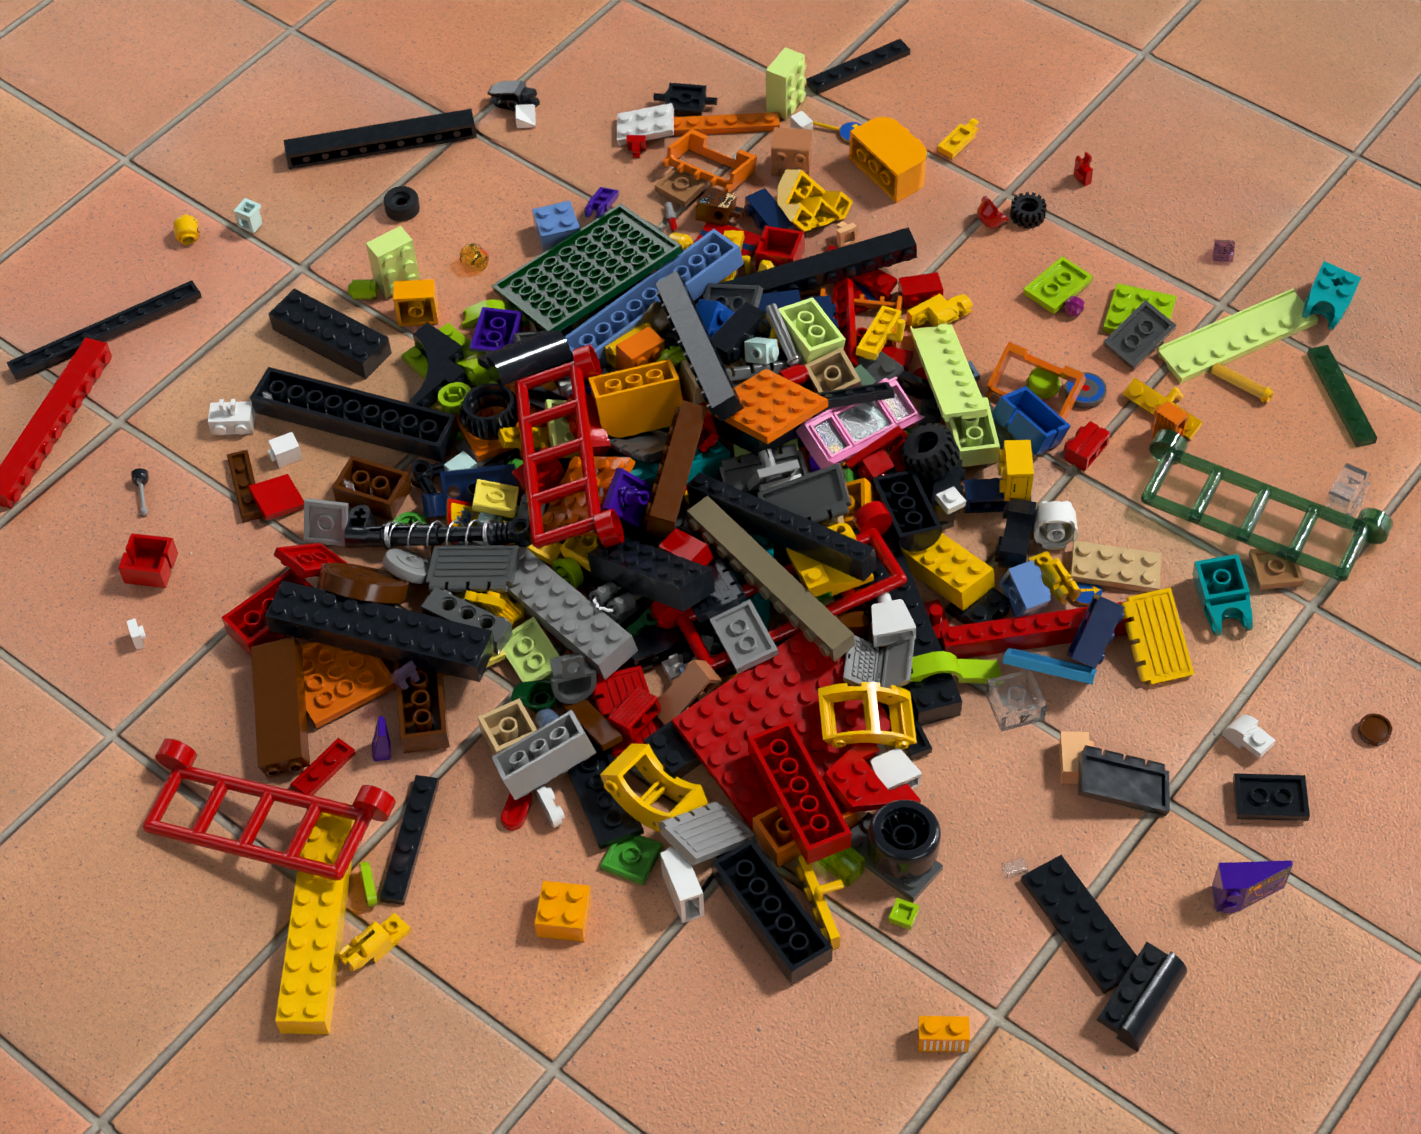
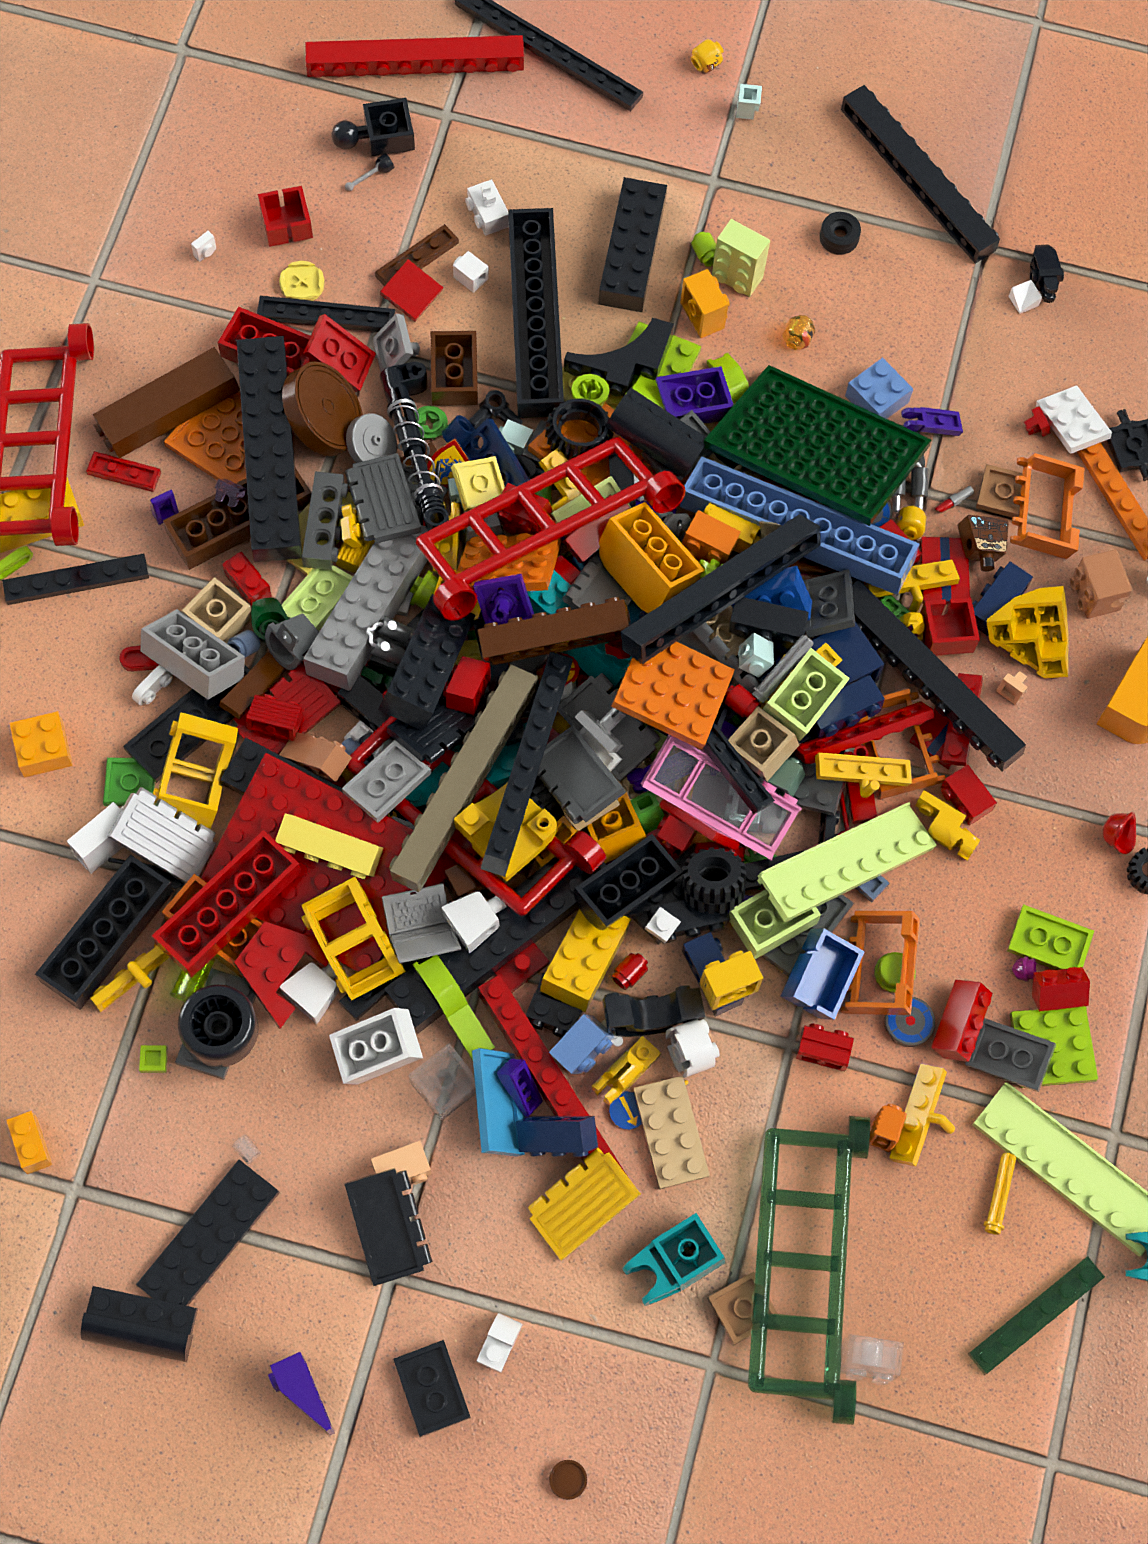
camera: 60 degrees right, 15 degrees up
none -> red brick [222,551,272,607]
none -> black plate [257,296,395,332]
none -> light yellow brick [275,813,384,879]
none -> light yellow tile [279,261,325,301]
none -> white brick [329,1008,423,1085]
none -> black brick [331,98,415,157]
none -> dark purple slope [497,1059,543,1117]
none -> red brick [611,953,648,990]
none -> red brick [931,979,993,1062]
none -> red brick [1032,967,1090,1012]

